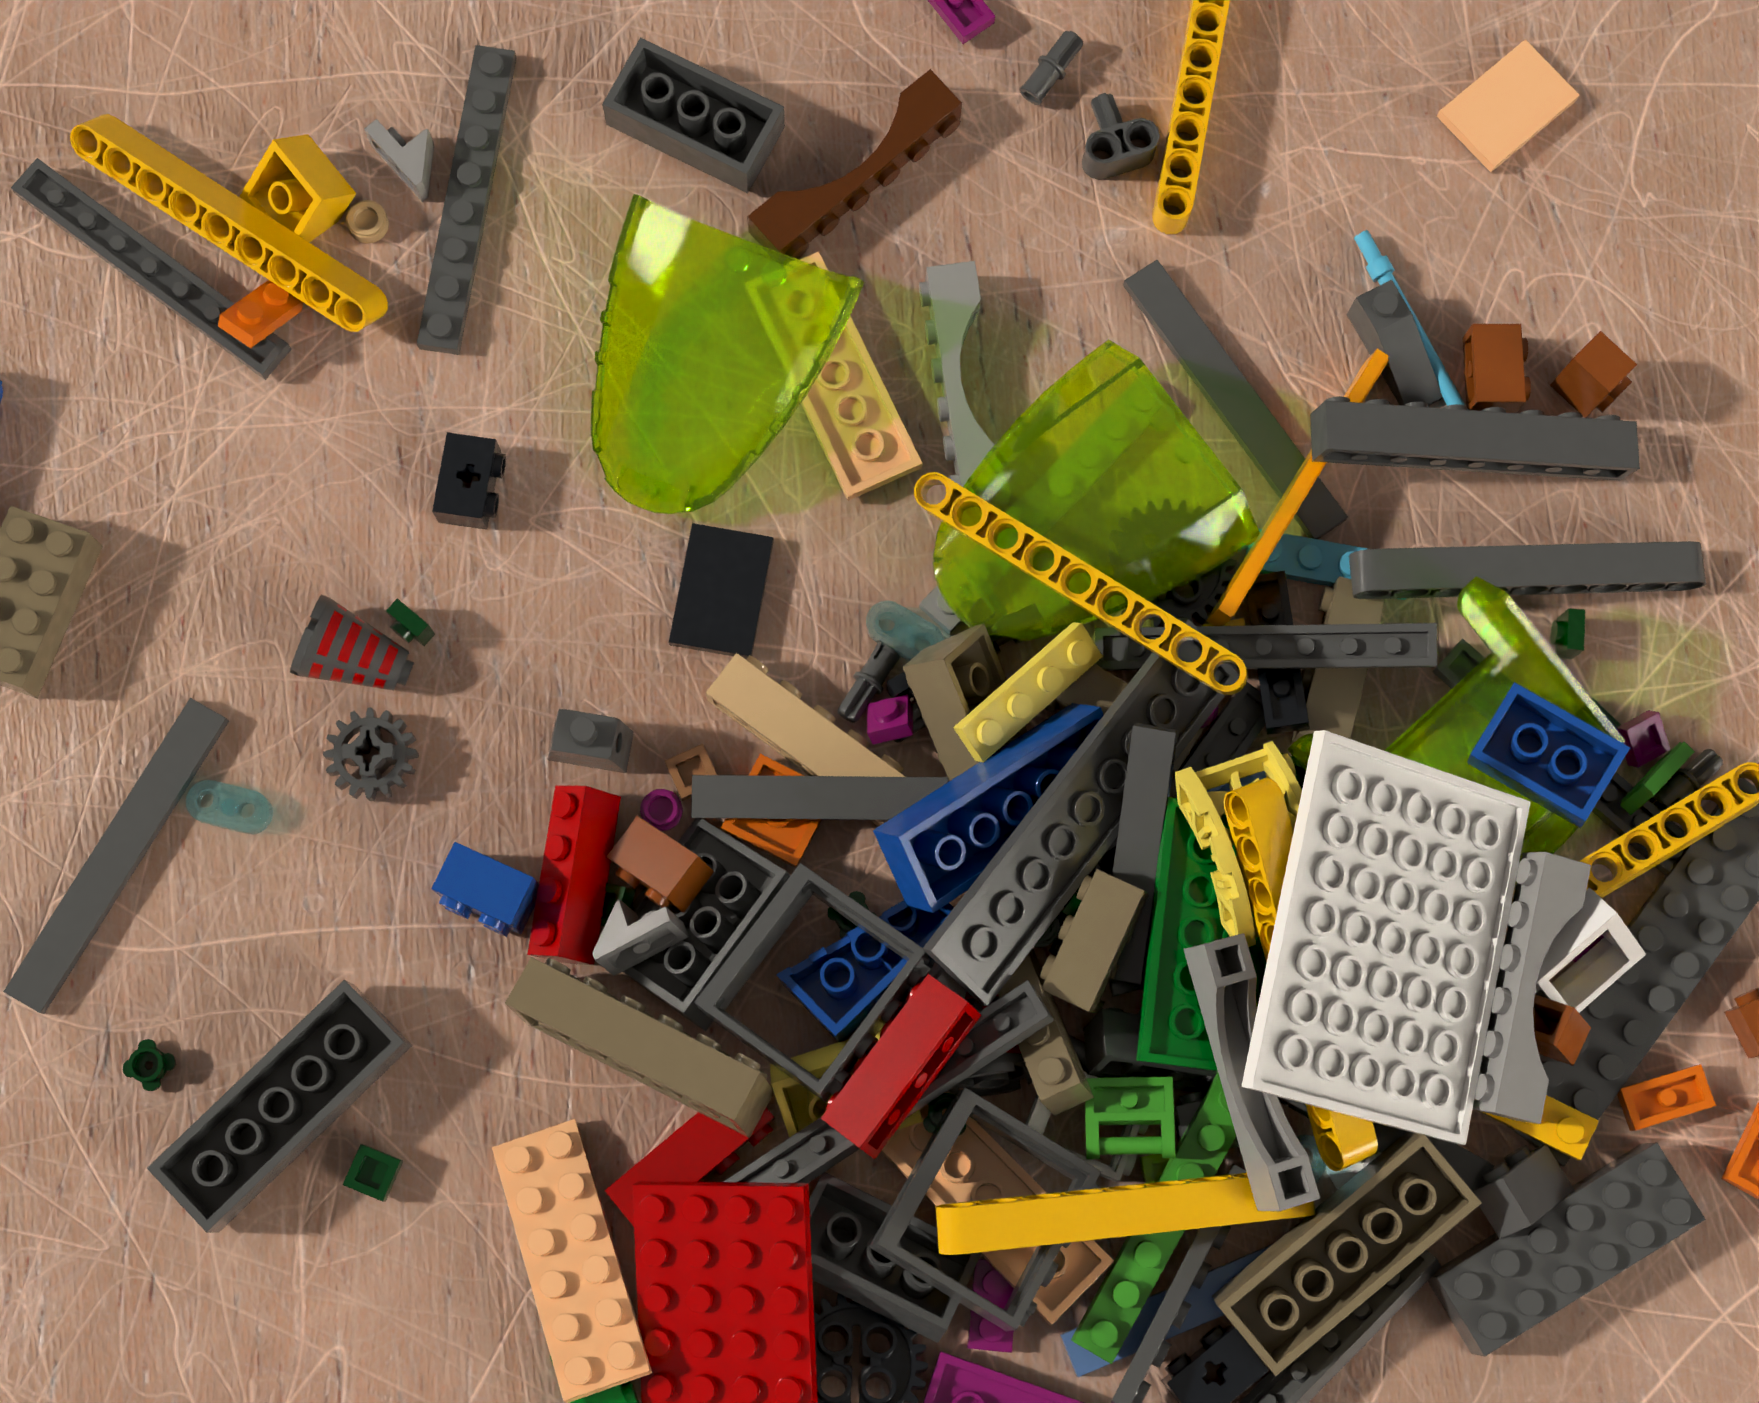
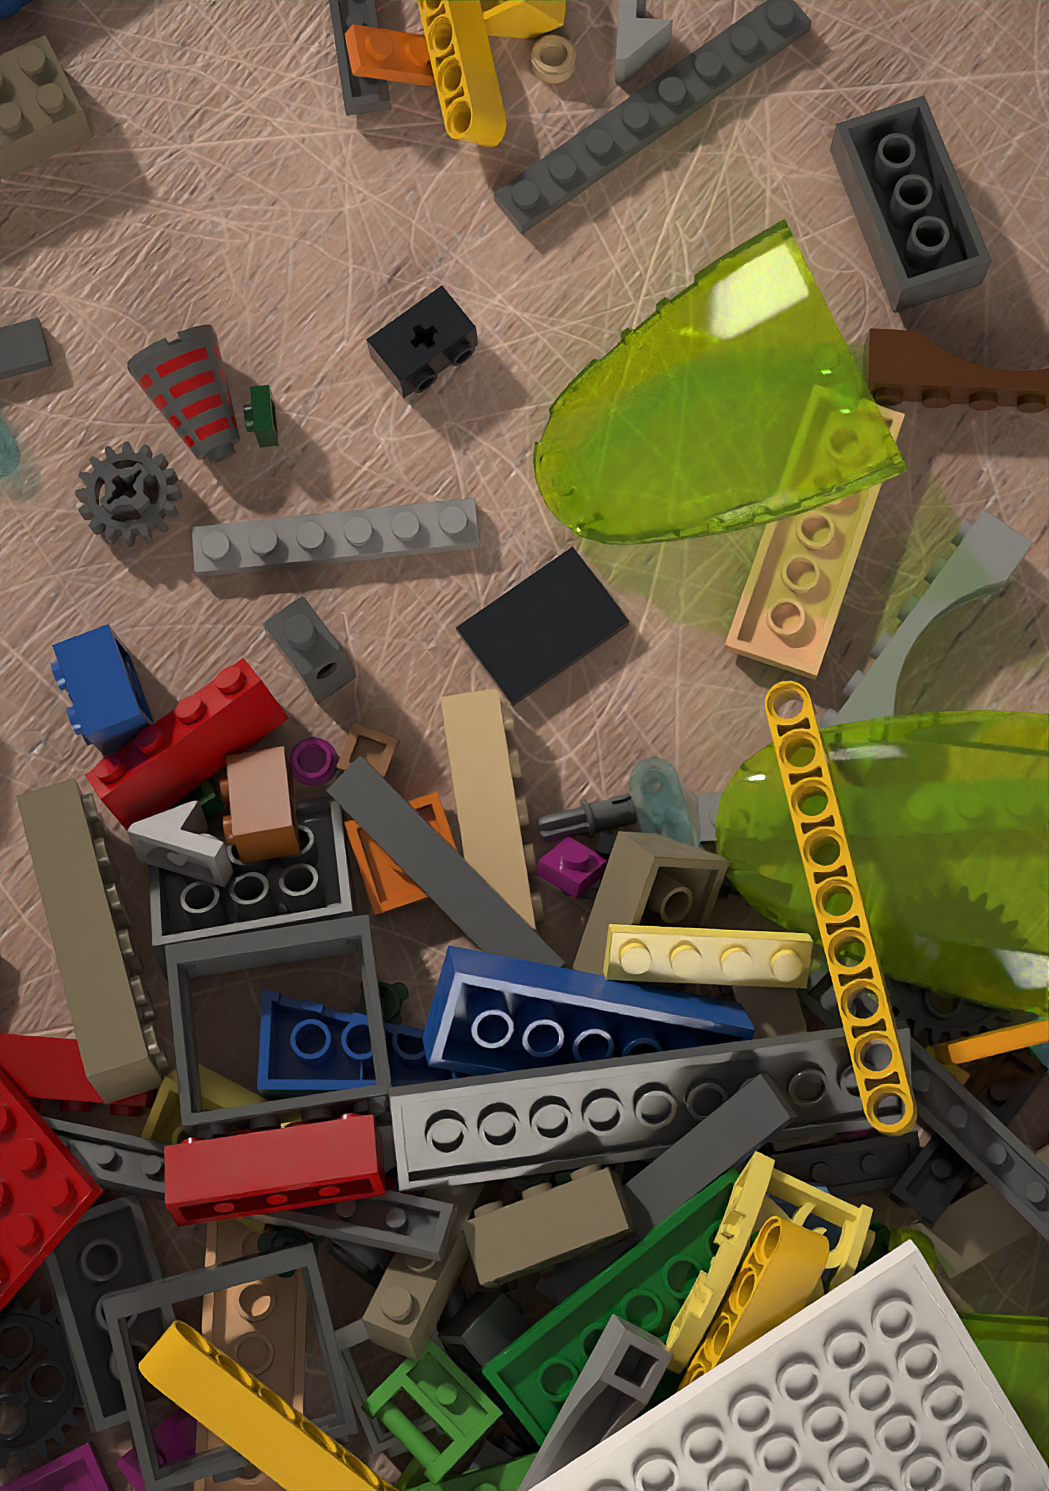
camera: 55 degrees right, 0 degrees up
none -> light grey plate [191,497,480,578]

